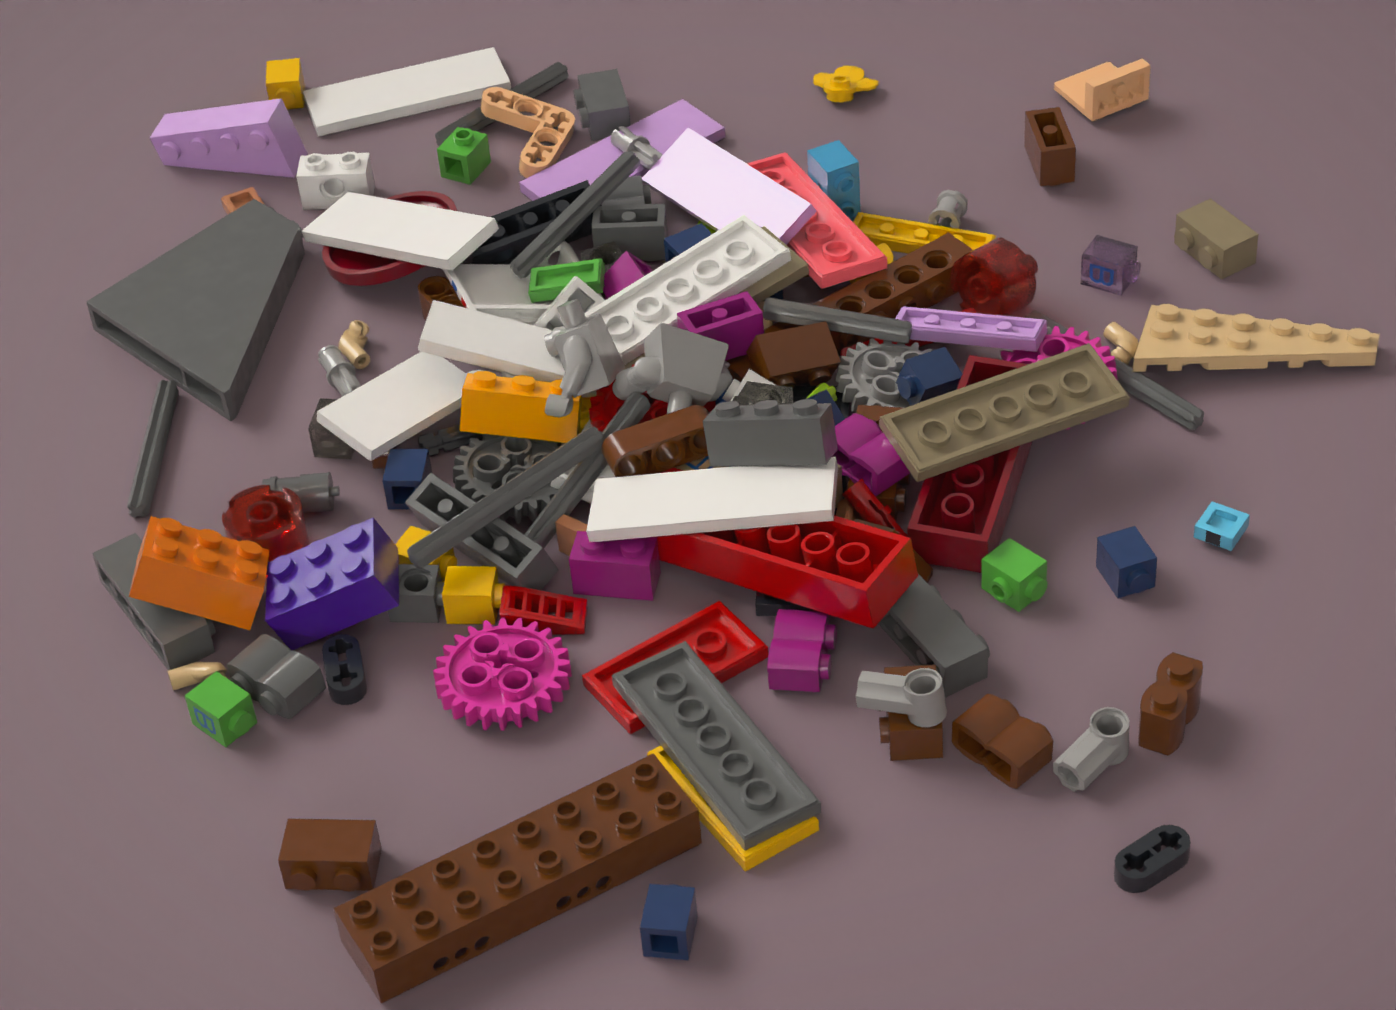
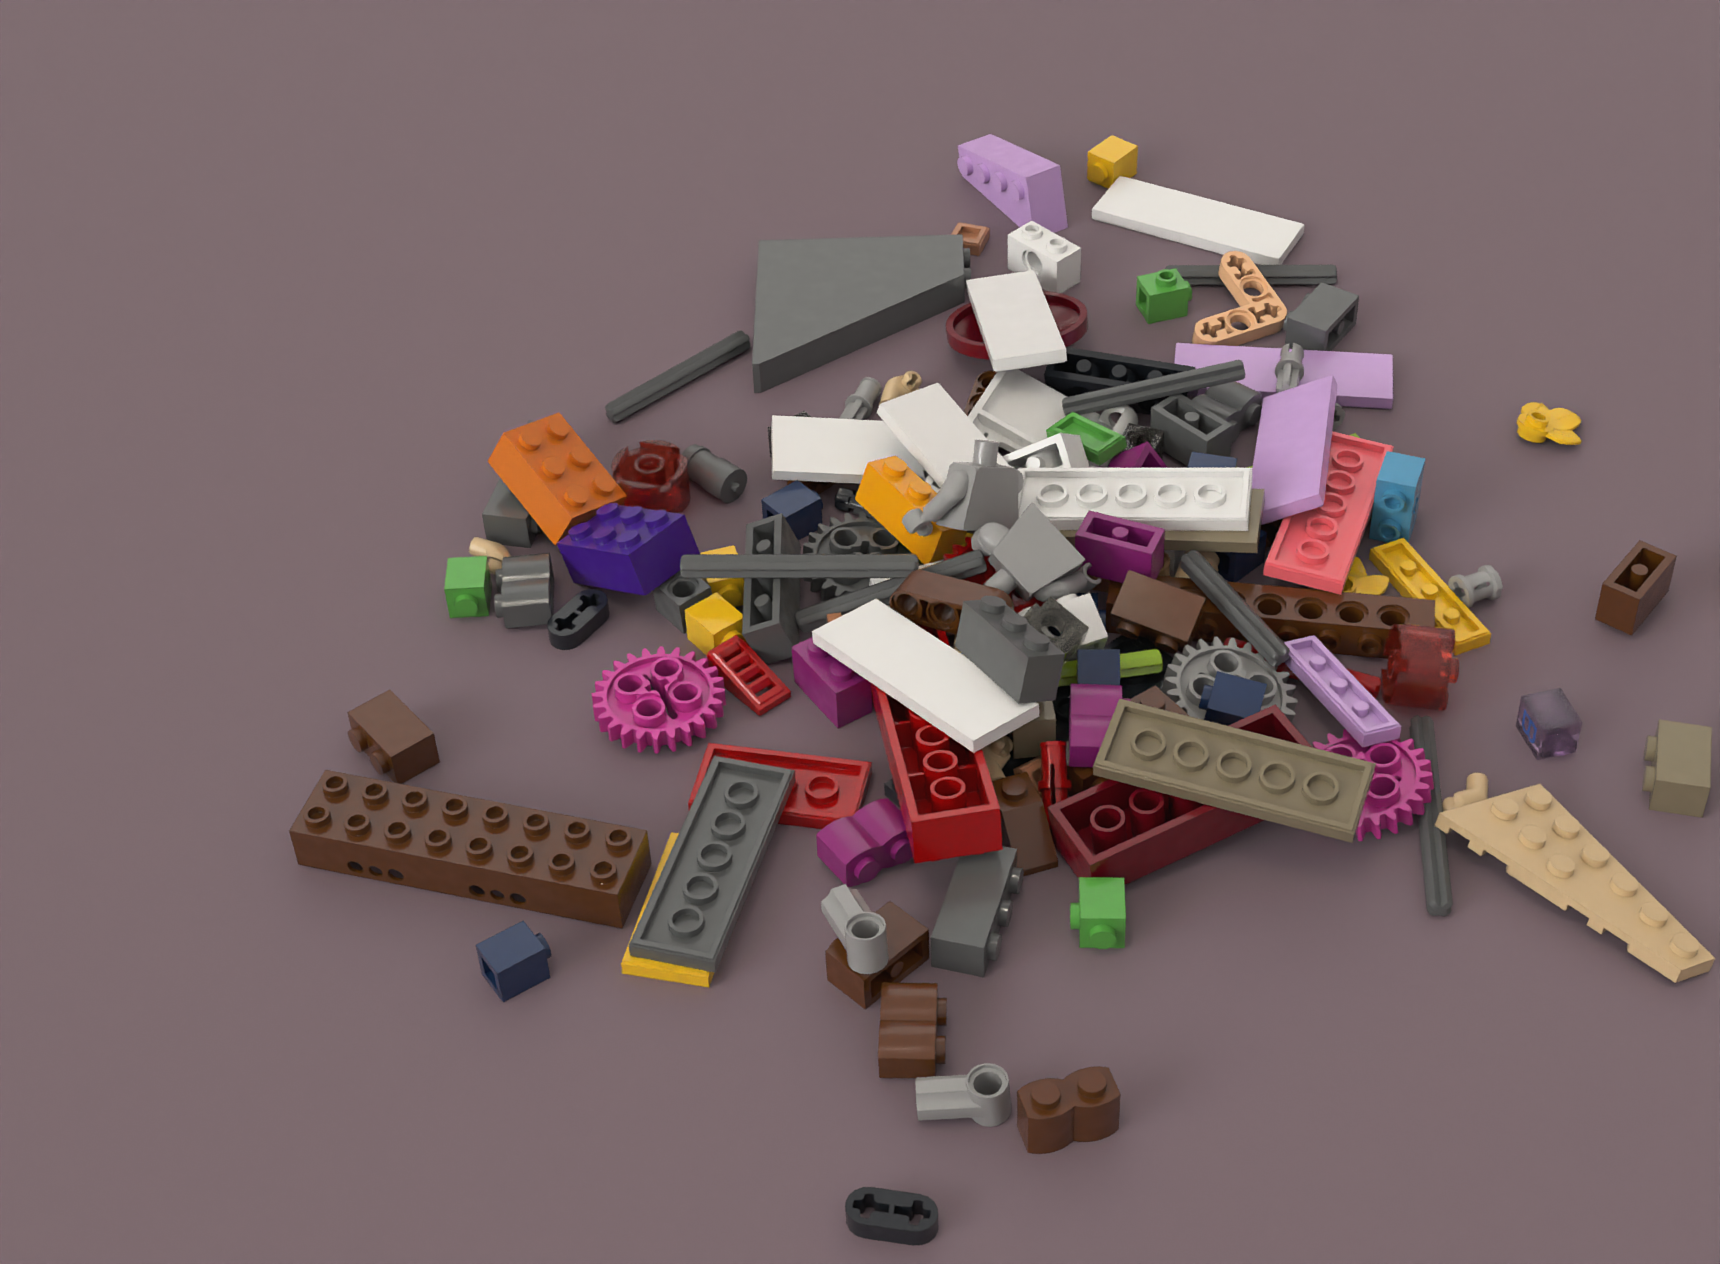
camera: 45 degrees right, 0 degrees up
dark blue brick [1096,526,1157,599] -> none
medium azure plate [1194,501,1250,551] -> none

